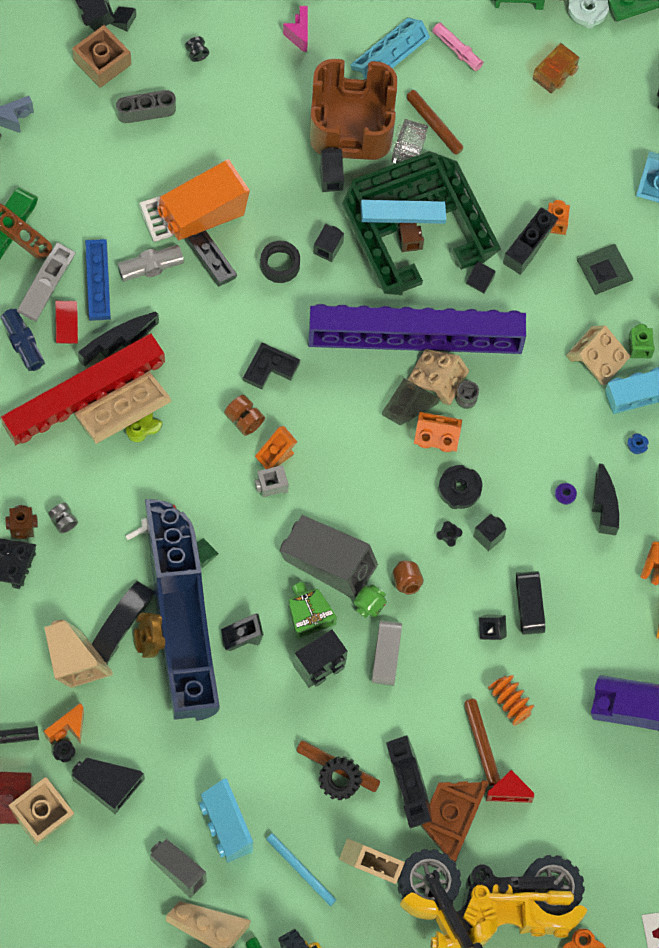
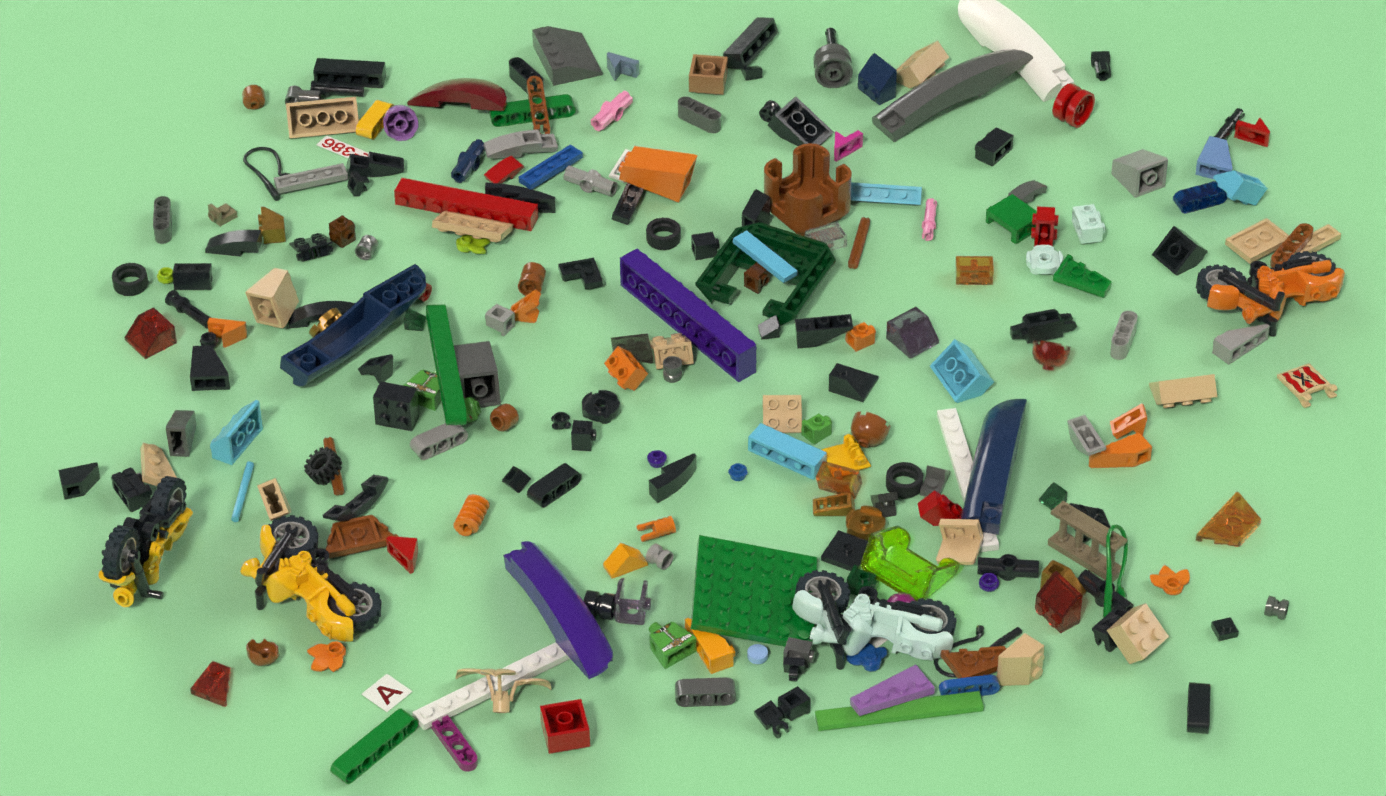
camera: 55 degrees right, 25 degrees down
tan slope [8,777,74,846] -> none
dark orange axle [464,699,500,786] -> none
none -> green beam [426,304,467,425]
none -> bright pink piece [591,91,633,132]
none -> black slope [767,96,834,146]
none -> clear purple slope [886,307,939,359]

